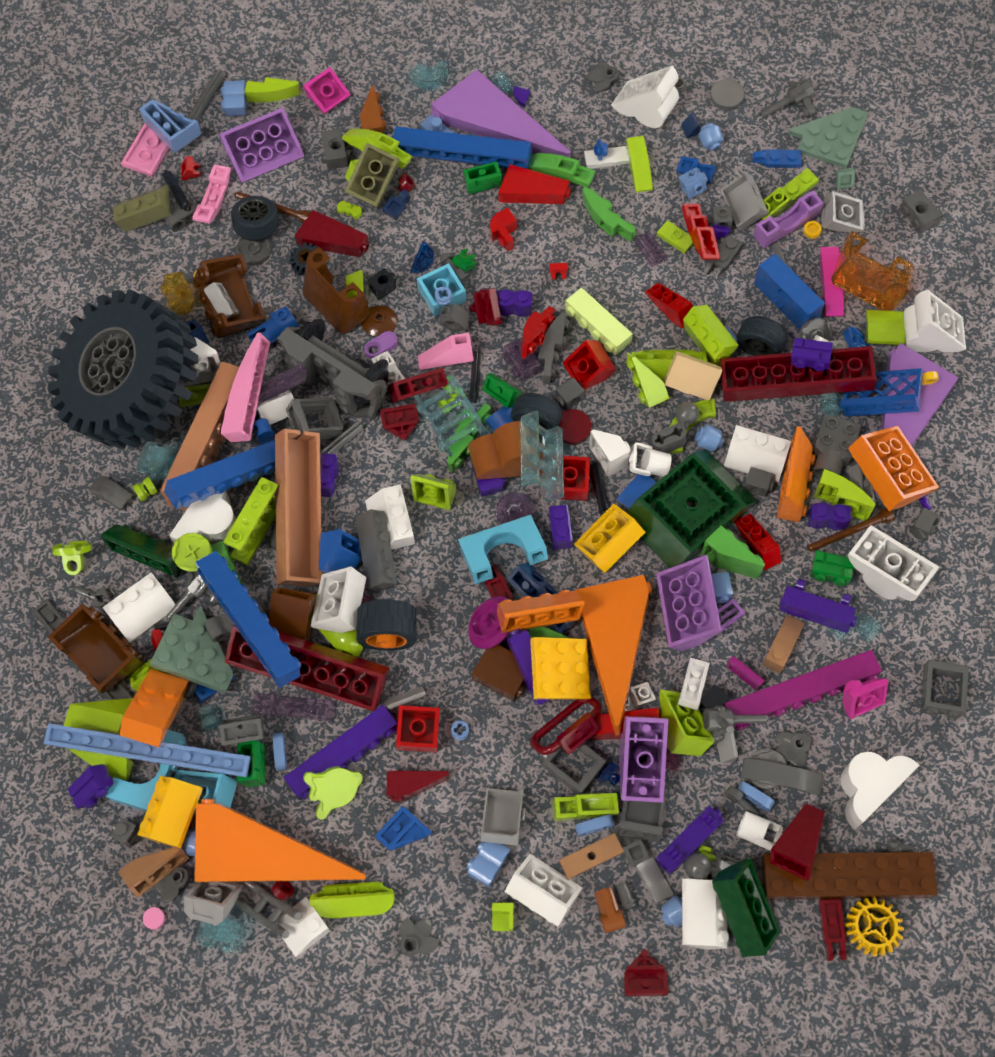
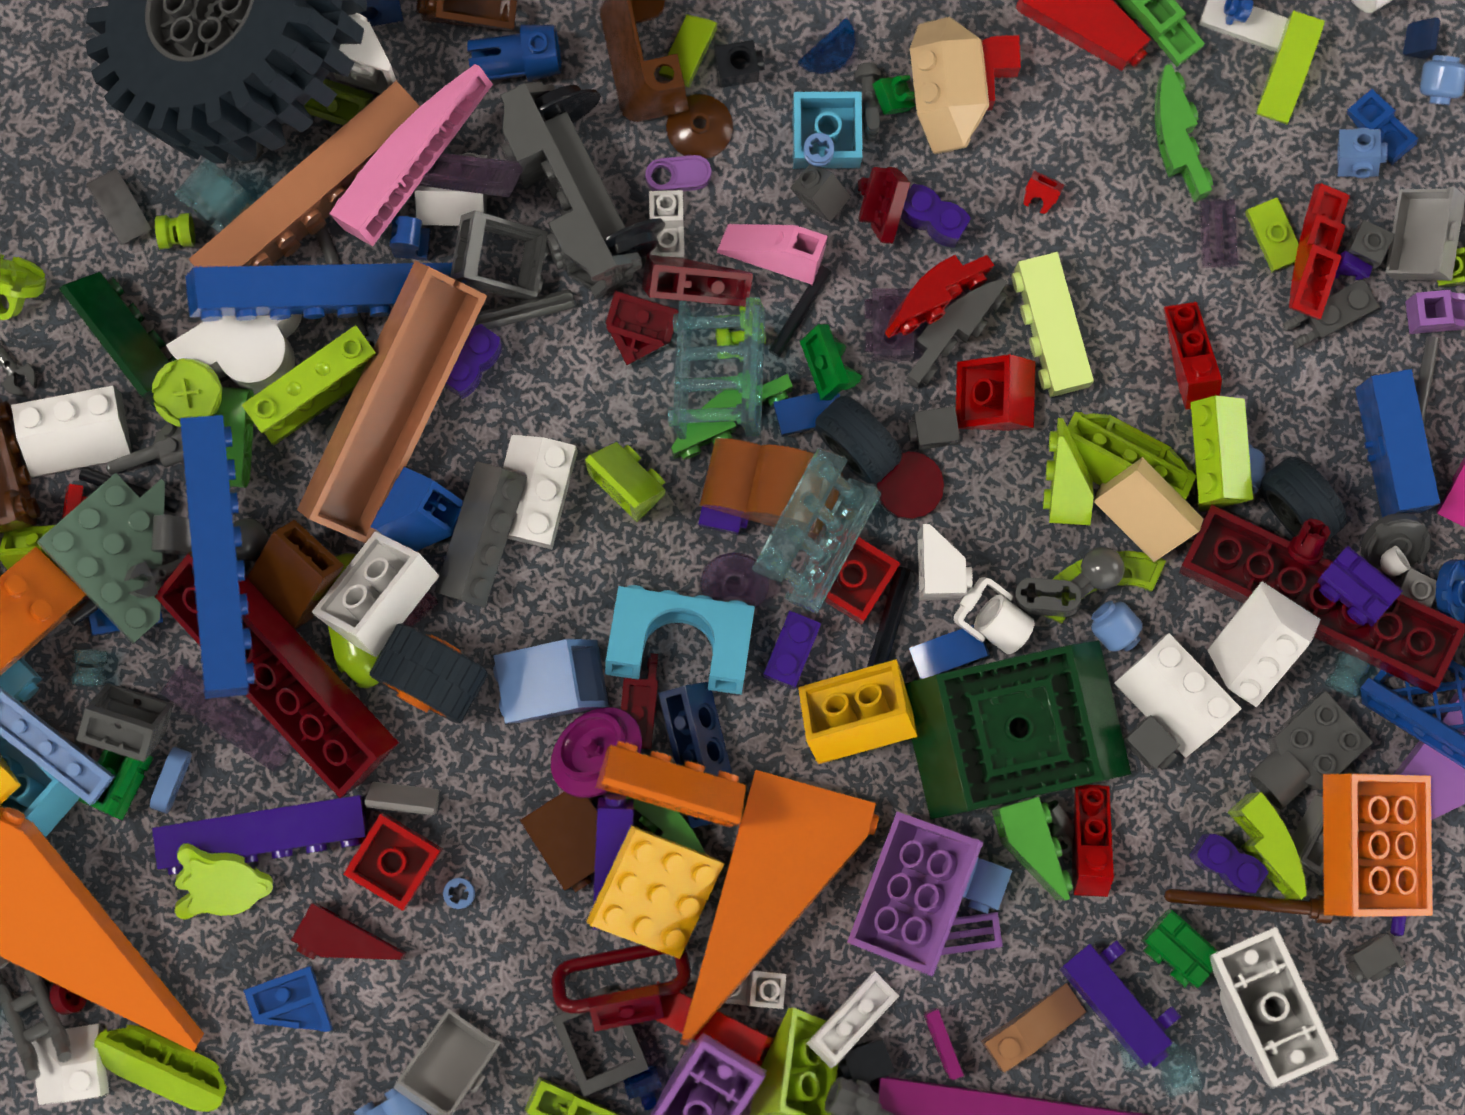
camera: 20 degrees right, 15 degrees up
orange slope [776,426,815,522] -> none
none -> dark grey bar [124,558,184,599]
none -> medium blue slope [493,639,609,723]
none -> tan wedge [910,17,989,154]
none -> white slope [1208,581,1321,708]
none -> dark red bush [1288,519,1330,566]

